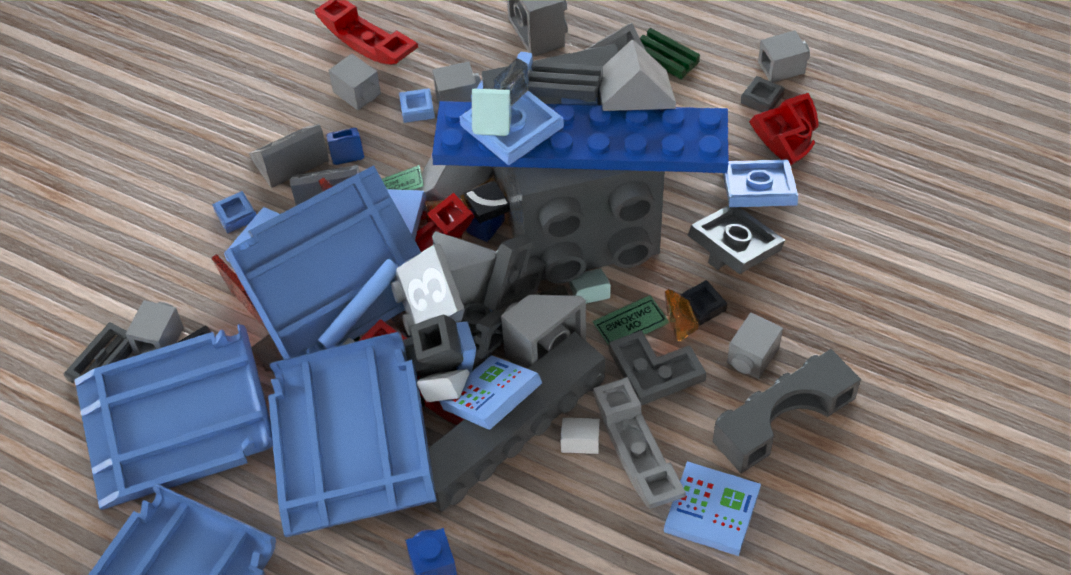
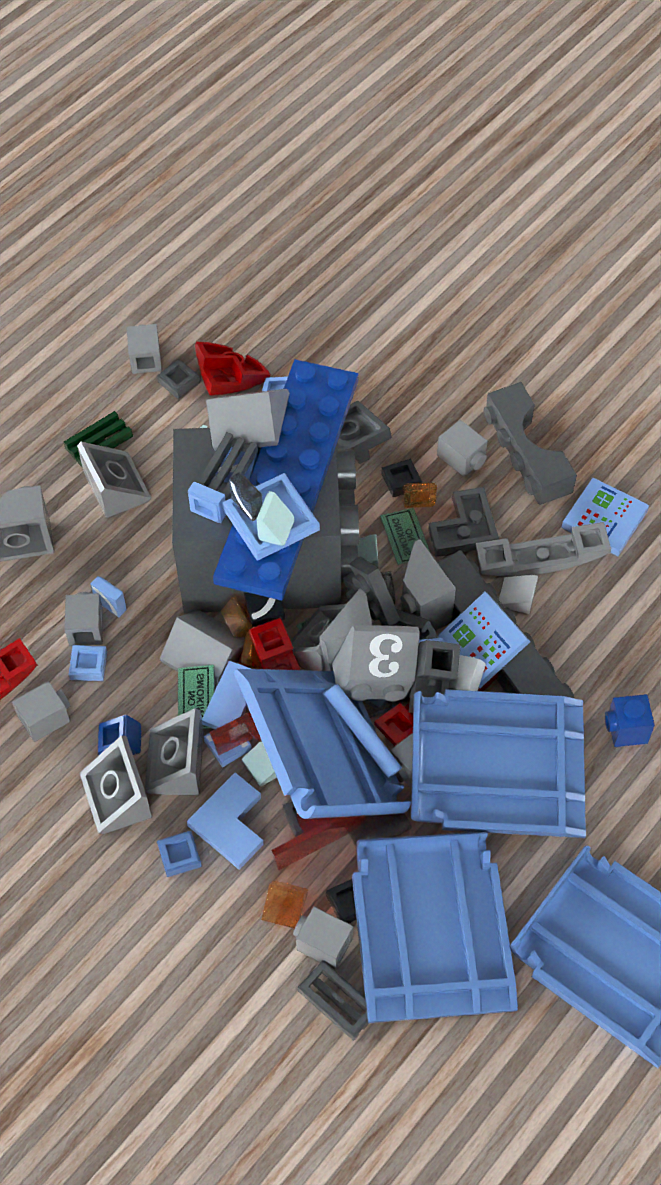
camera: 80 degrees left, 5 degrees up
none -> clear orange slope [261,881,308,929]

